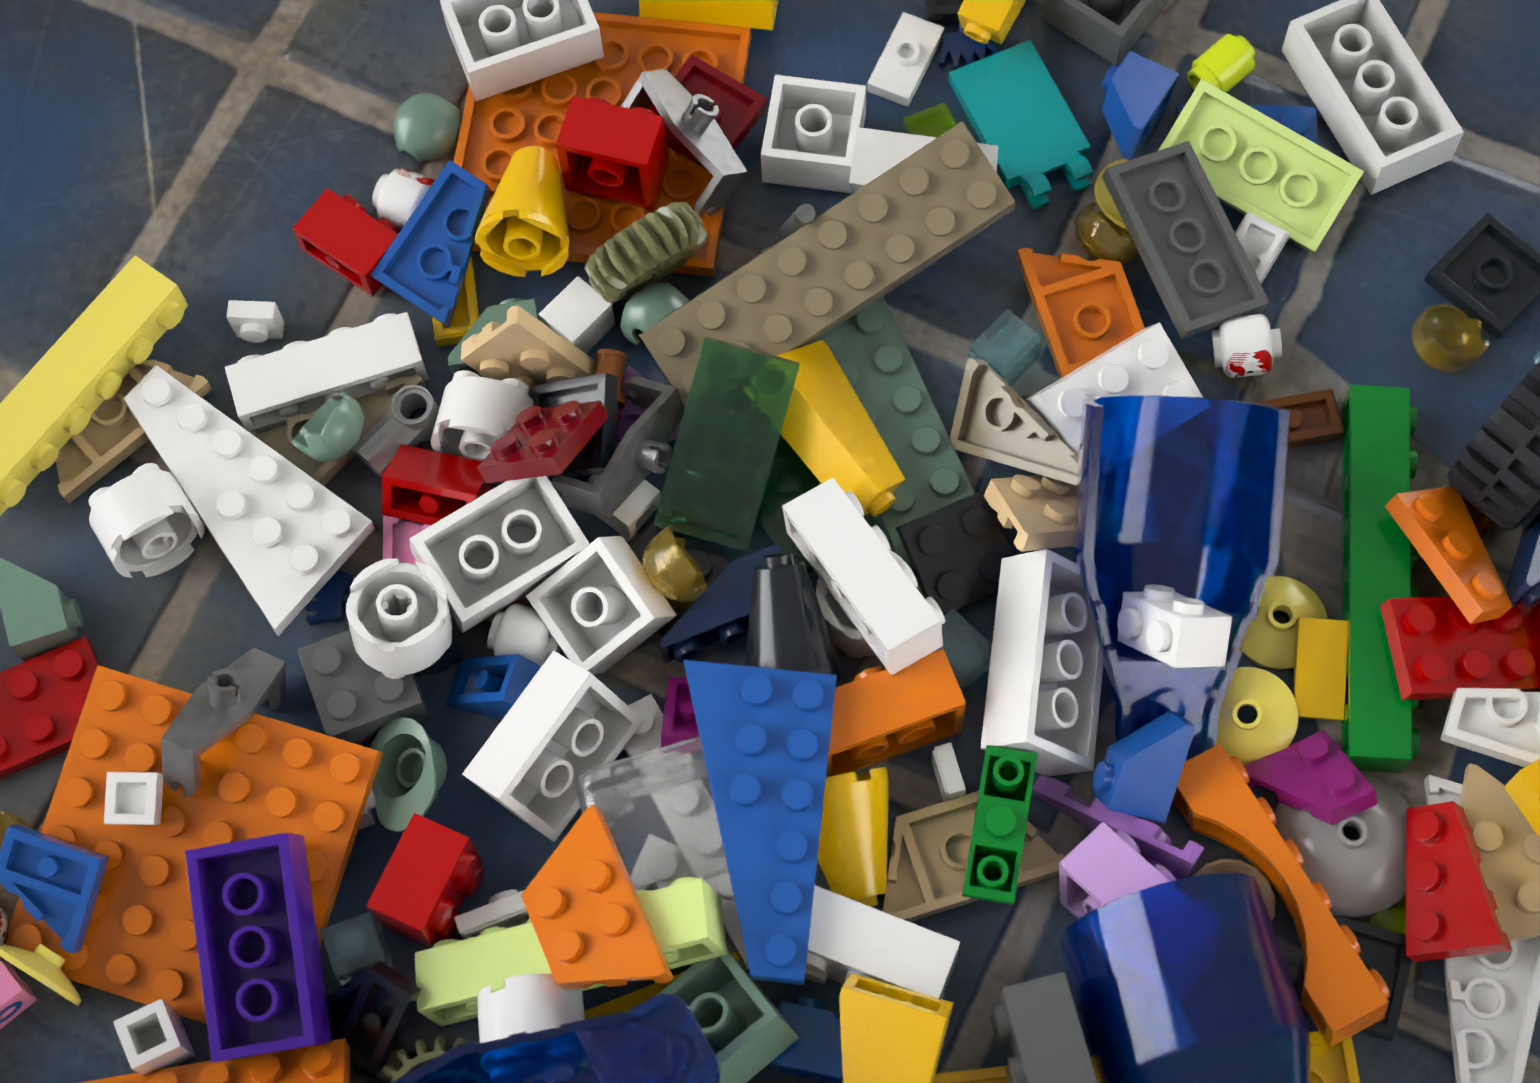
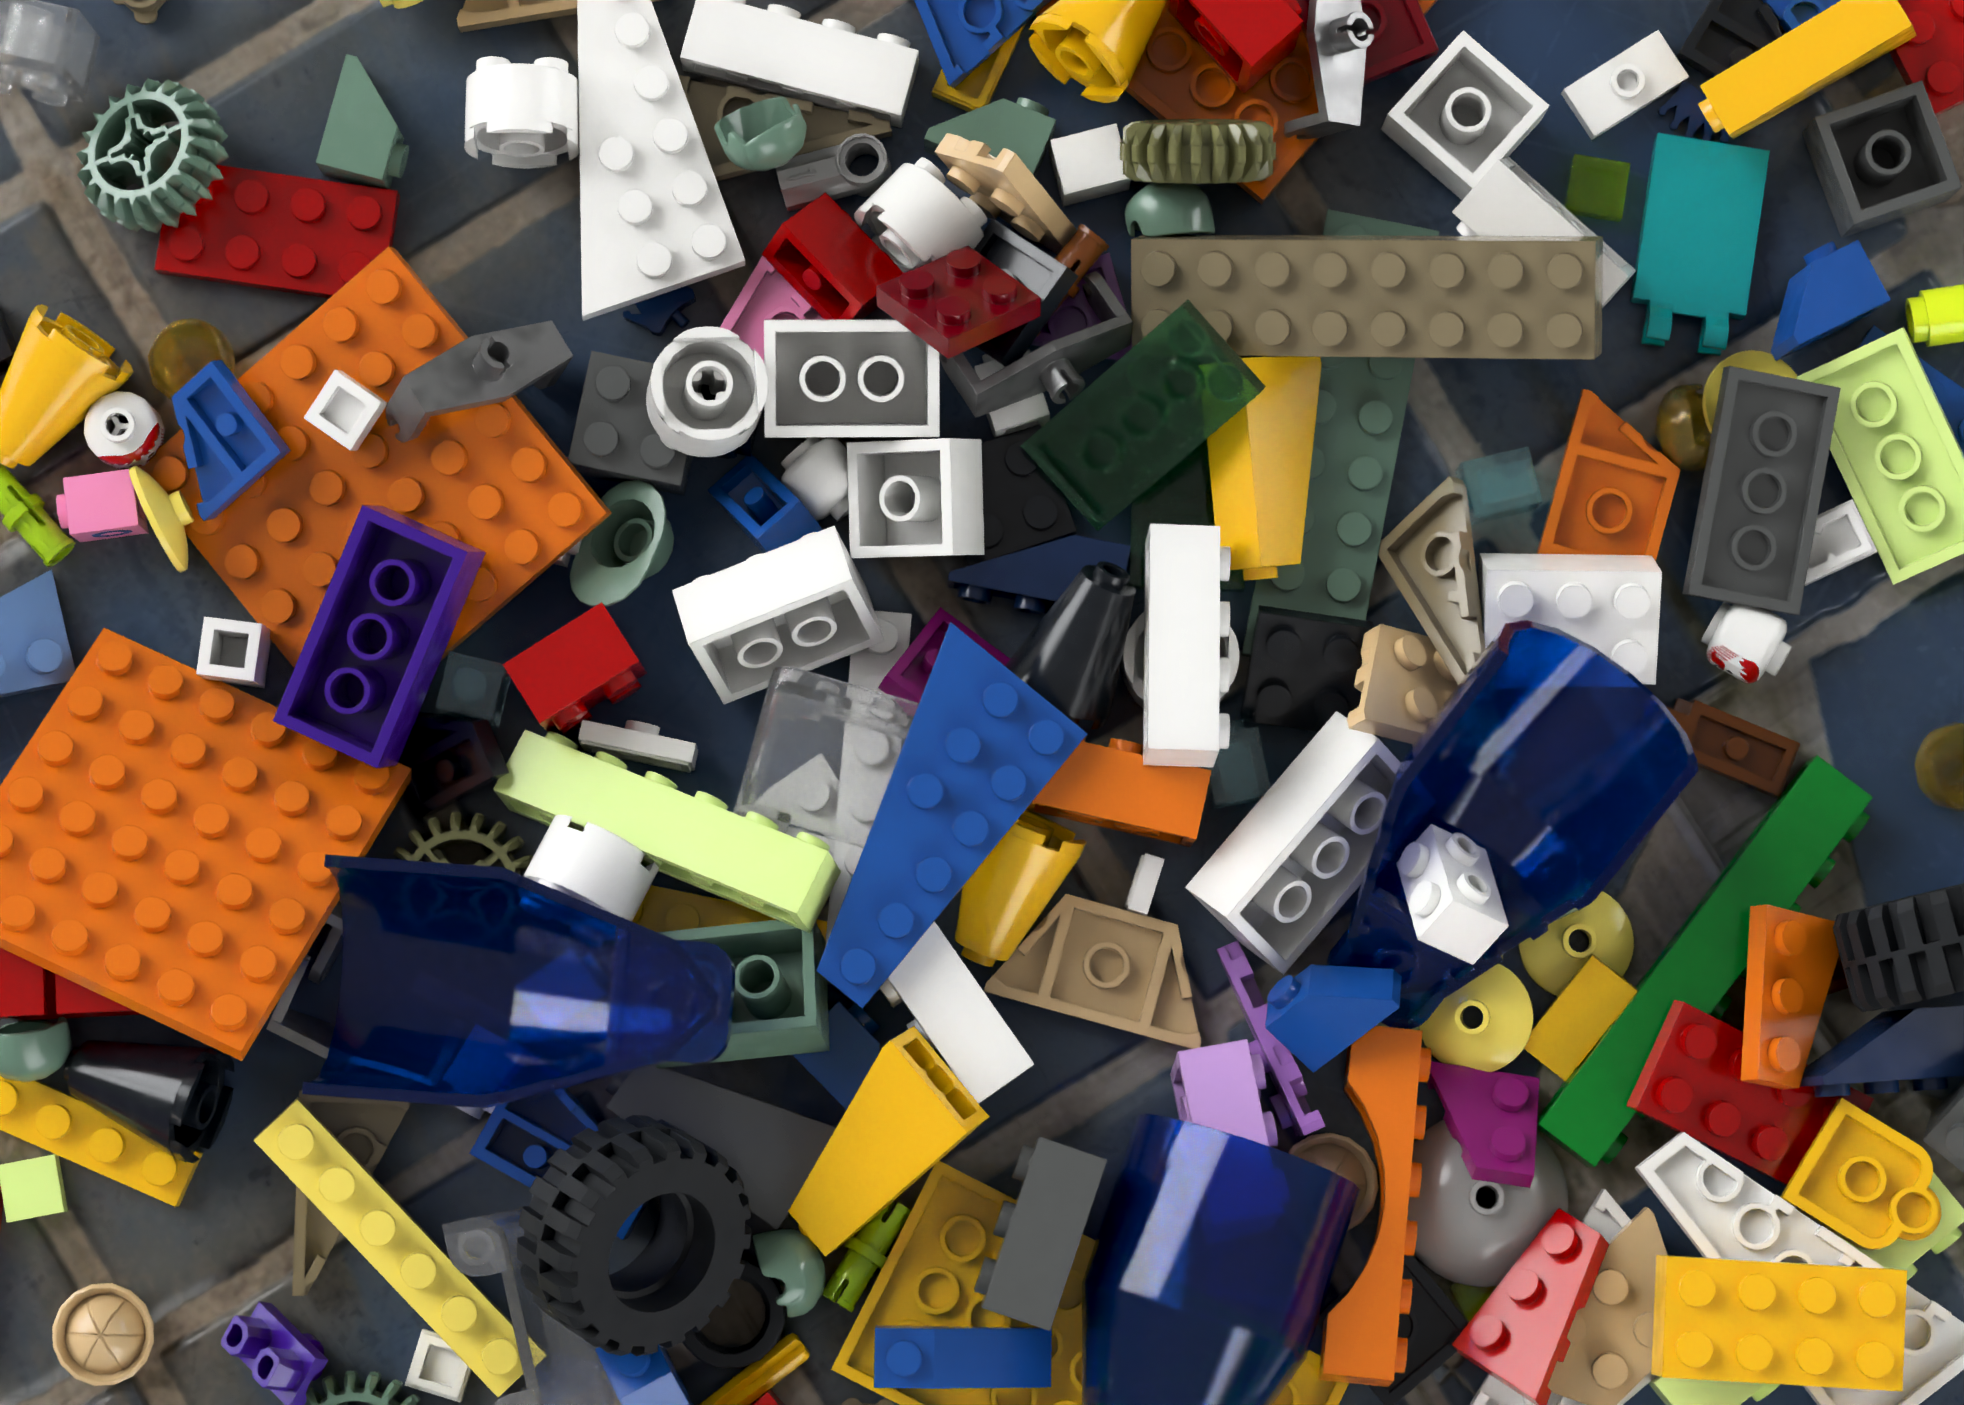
camera: 25 degrees right, 15 degrees up
orange wing [521,805,674,990] -> none
clear yellow hair [642,524,707,603] -> none
flat silver bar [775,204,815,243] -> none
green slope [962,745,1038,906] -> none

